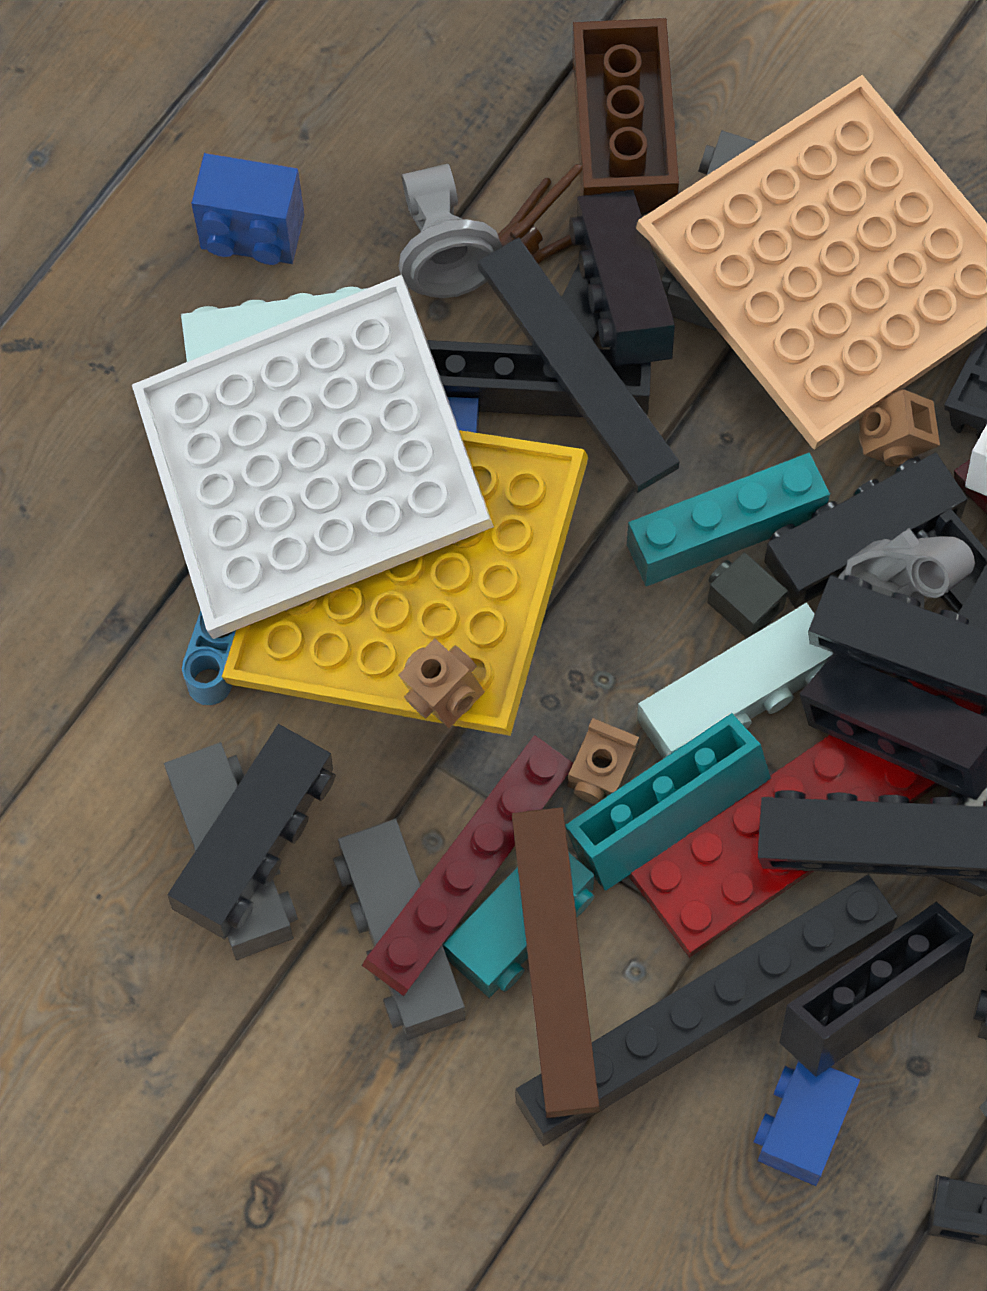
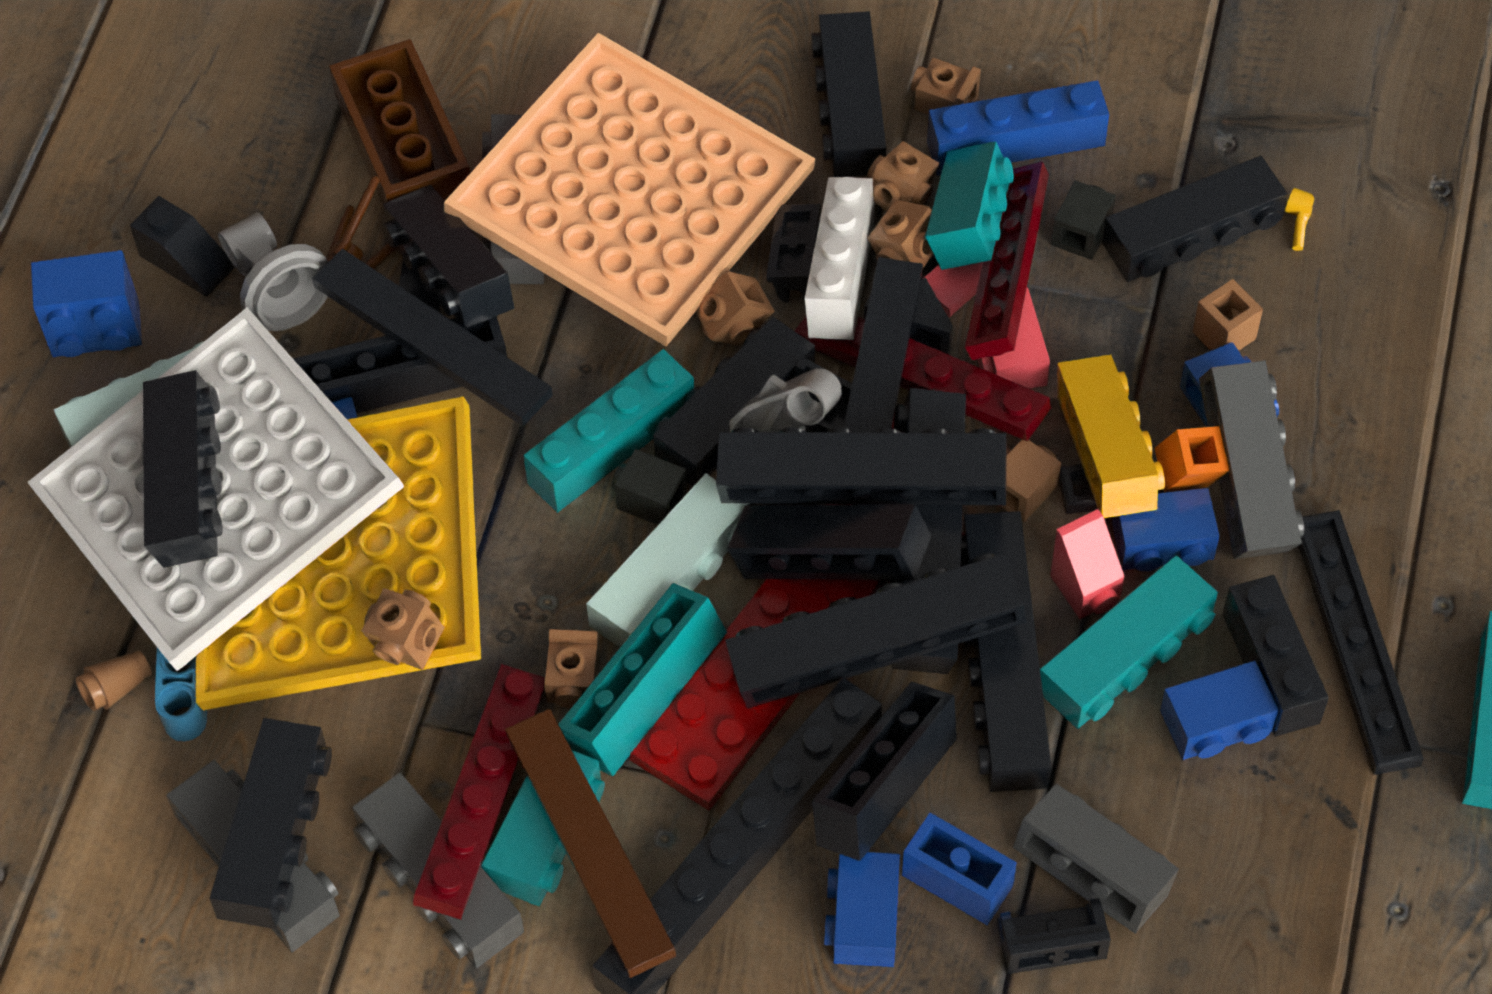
camera: 20 degrees left, 10 degrees down
none -> medium nougat cone [76,650,152,711]
none -> black slope [130,196,235,297]
none -> black brick [143,370,223,568]
none -> blue brick [902,813,1017,926]

